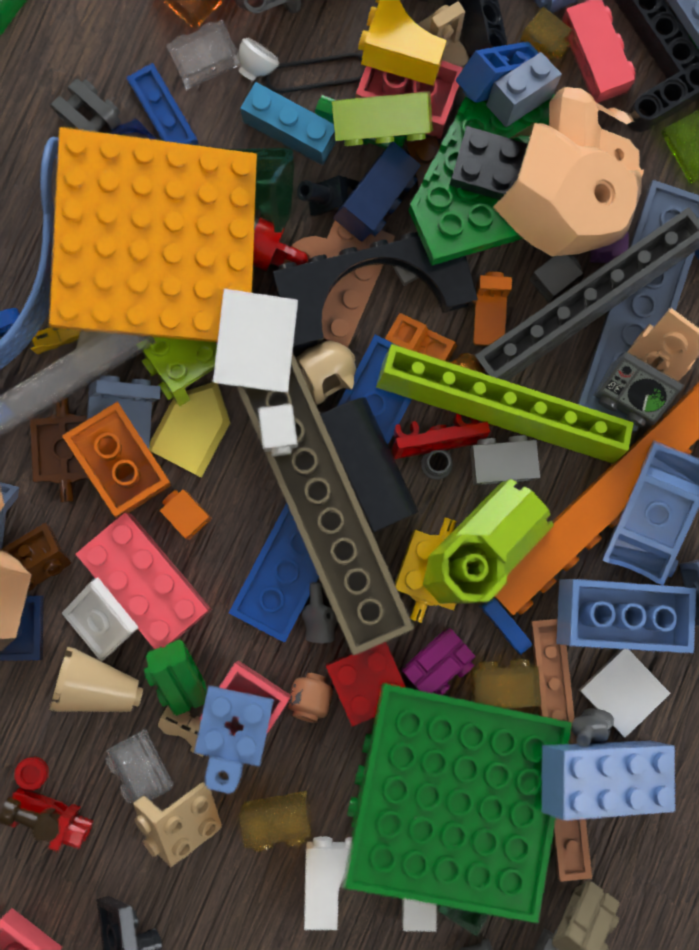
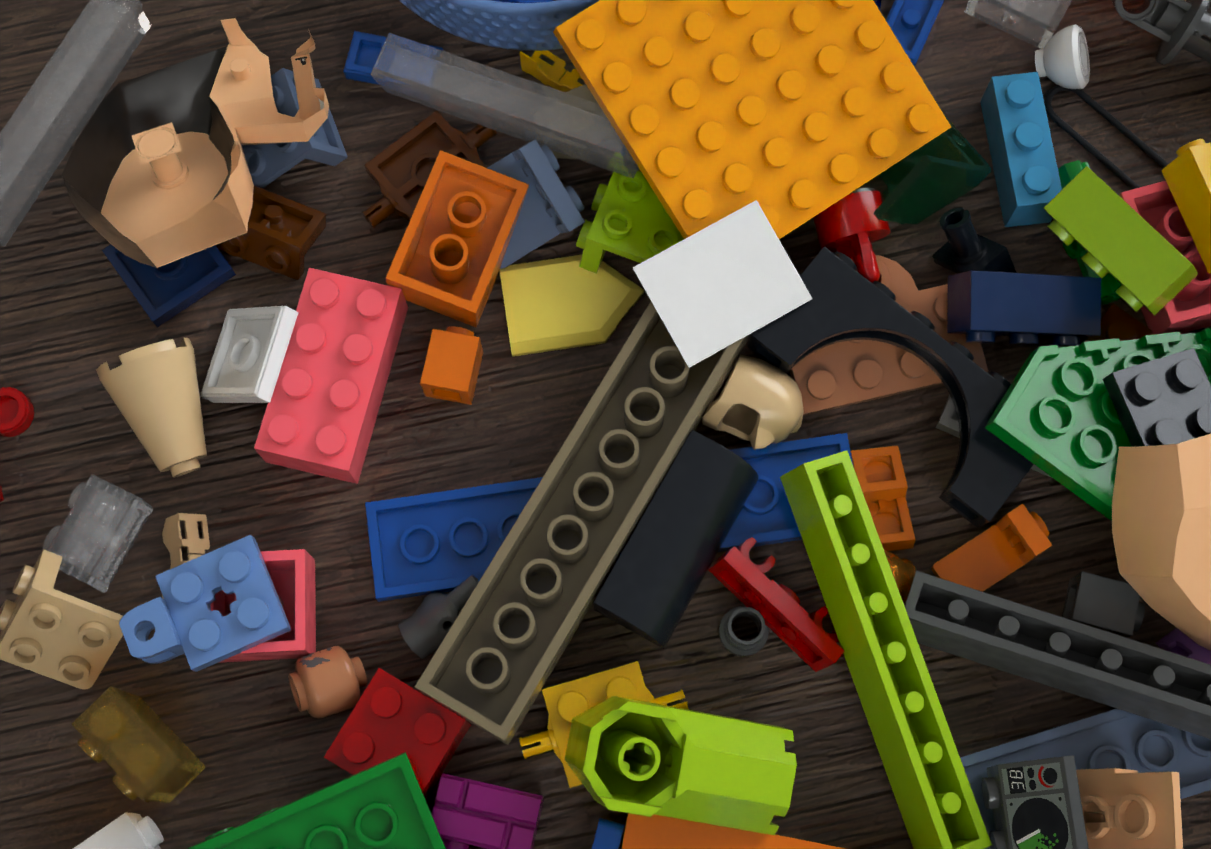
camera: 60 degrees right, 10 degrees down
green brick [144,639,208,716] -> none
white brick [259,404,298,456] -> none
light grey brick [470,435,540,486] -> none

